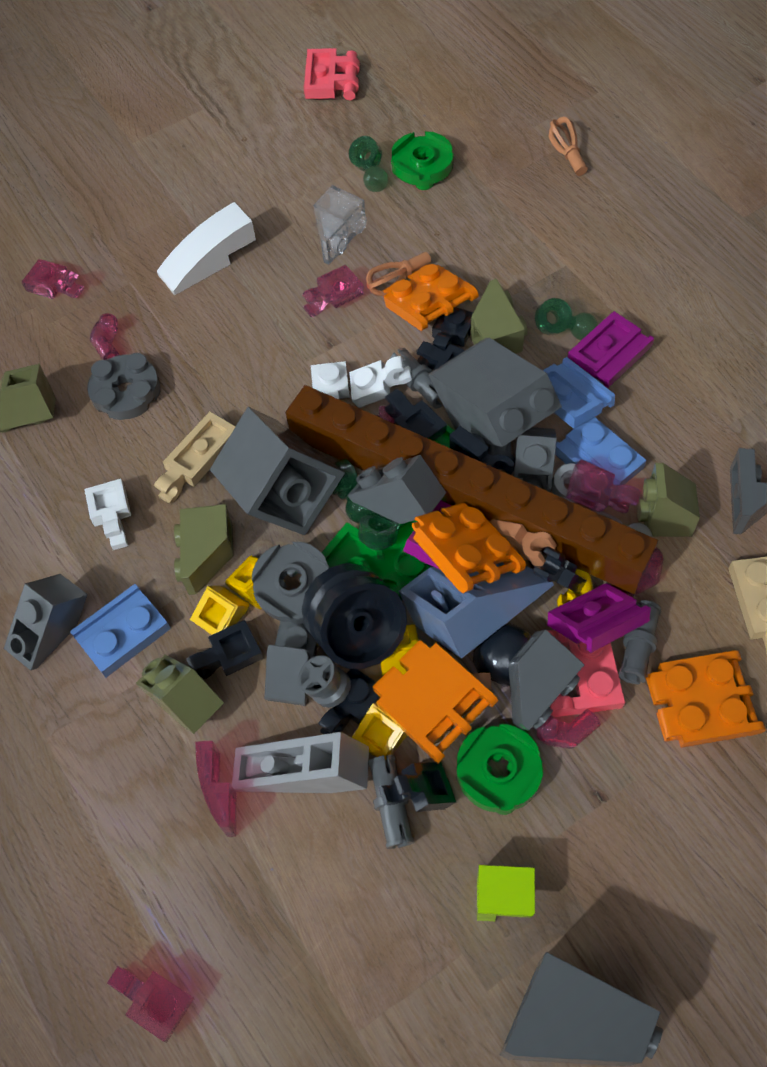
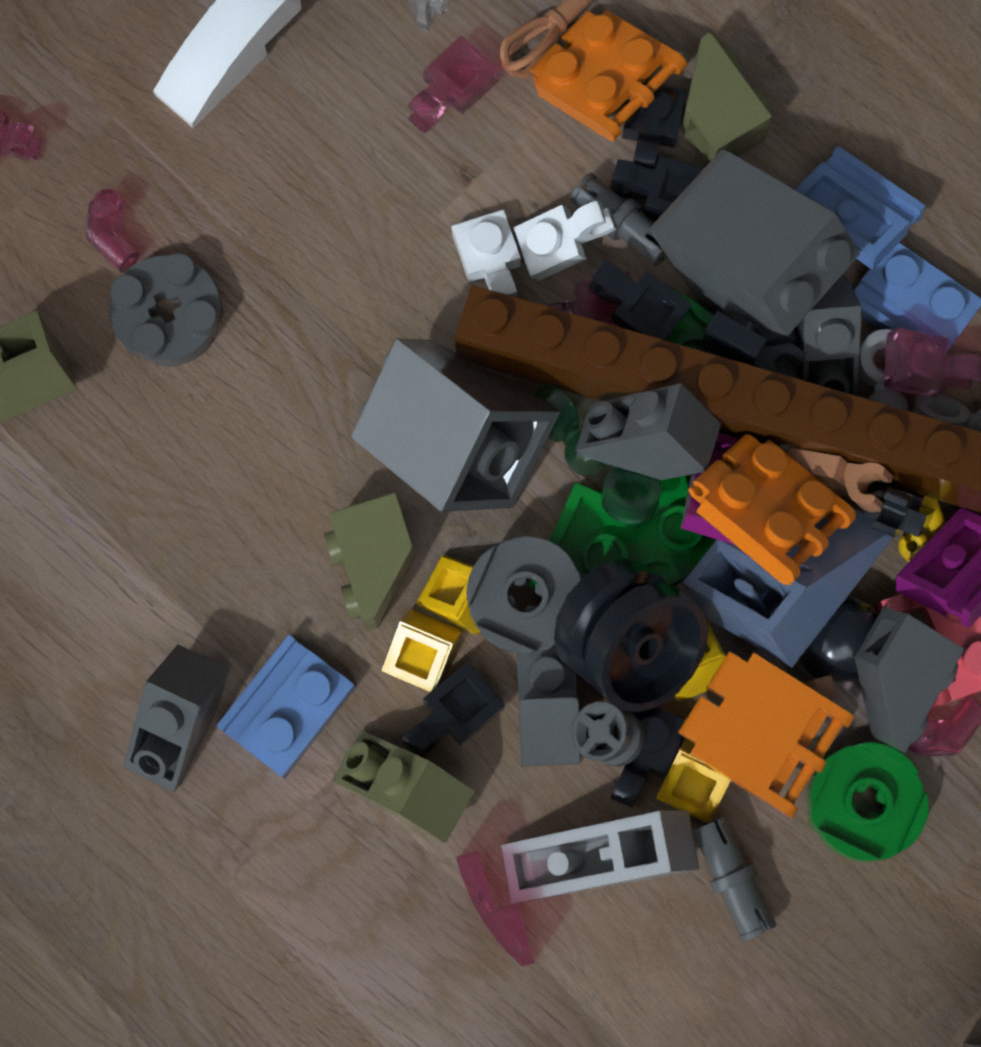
camera: 15 degrees left, 15 degrees up
white plate [84,479,131,550] -> none
tan plate [154,411,236,504] -> none
black plate [379,762,456,812] -> none
lime panel [477,865,535,921] -> none
clear green plate [535,298,598,340] -> none
magenta plate [568,311,654,388] -> none

